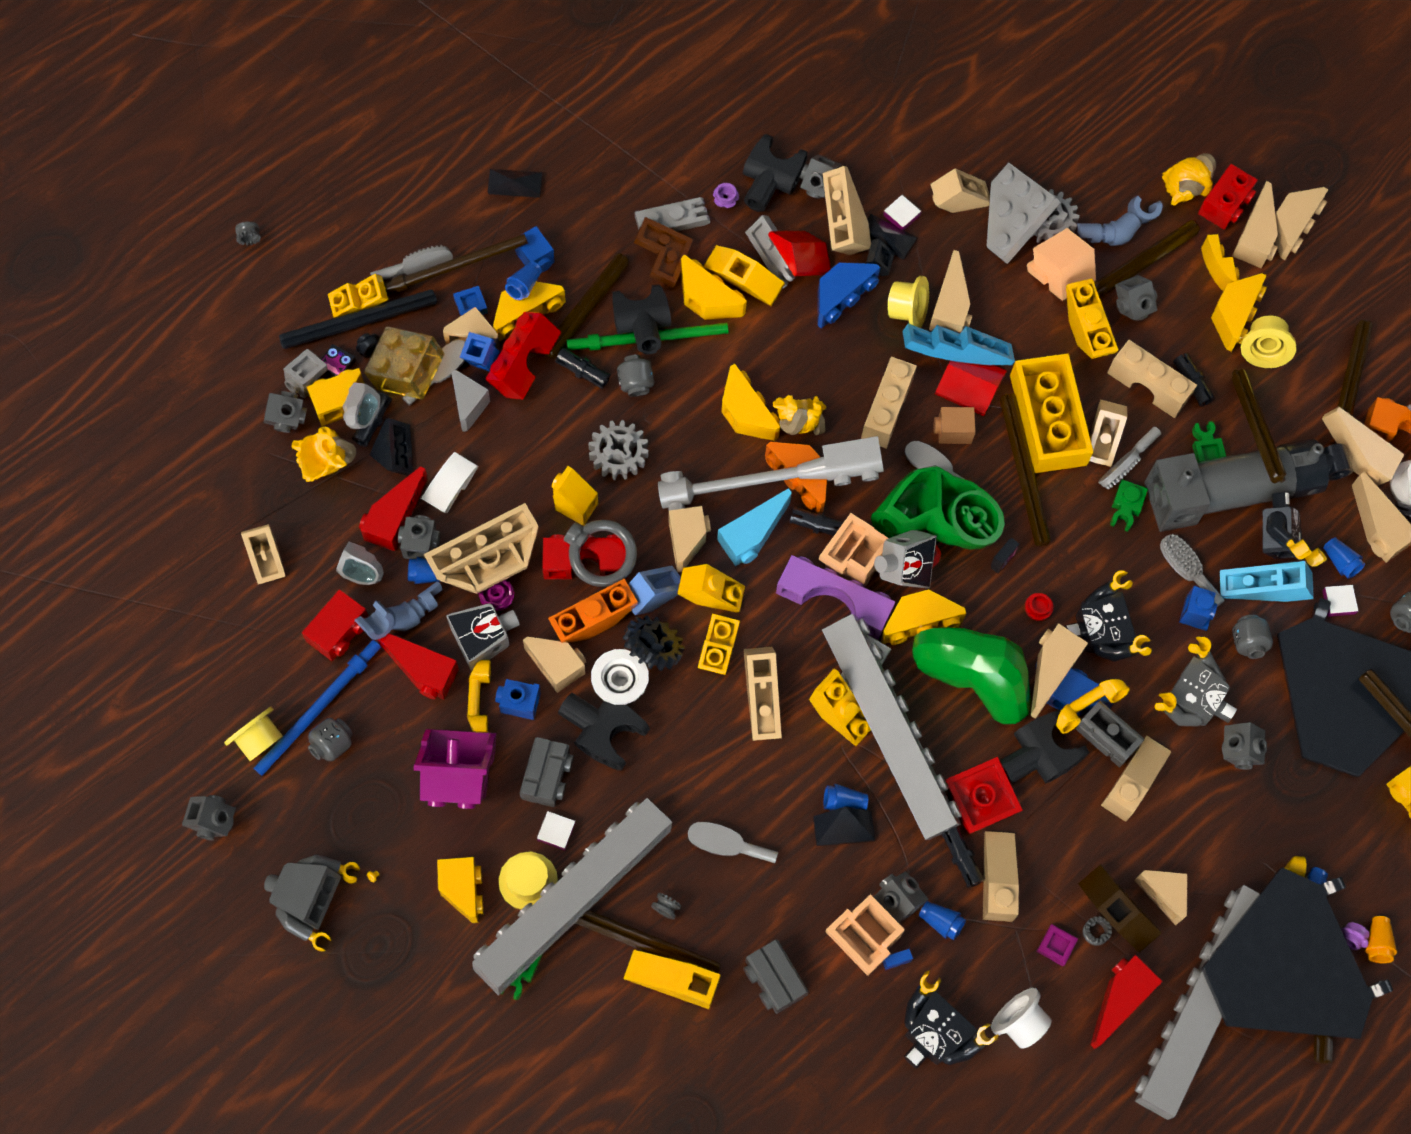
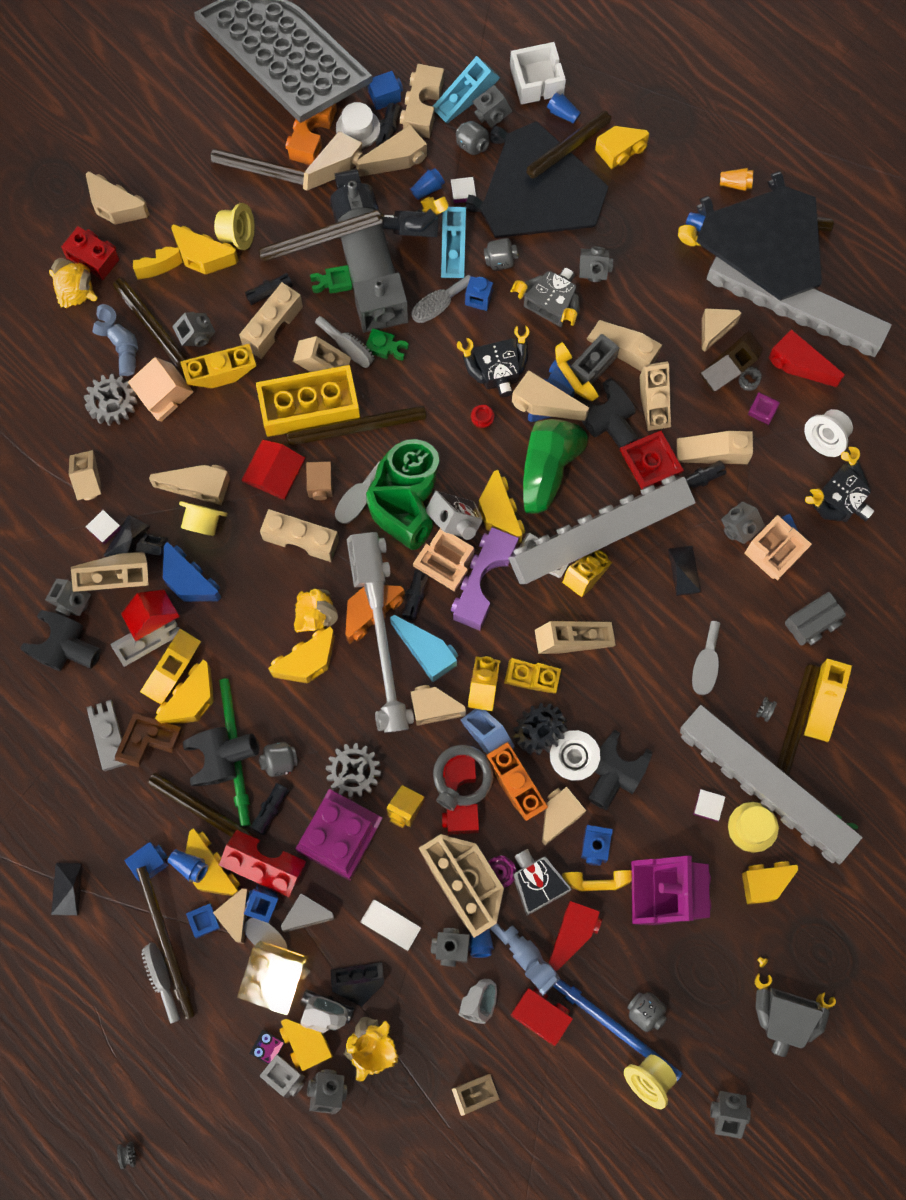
camera: 90 degrees left, 5 degrees up
black axle [279,289,437,349] -> none
yellow slope [328,274,388,318] -> none
black plate [356,333,382,358] -> none
red slope [359,467,428,551] -> none
dark grey brick [520,737,574,807] -> none
medium lavender plate [713,183,739,208] -> none
blue cone [823,784,868,811] -> none
dark azure slope [903,323,1015,365] -> none
blue cone [919,901,966,940] -> none
light grey plate [987,162,1061,264] -> none
black tile [991,538,1019,574] -> none
tan slope [1232,181,1278,268] -> none
medium lavender plate [1341,922,1369,950] -> none
none -> magenta piece [296,789,383,881]
none -> tan slope [640,361,671,431]

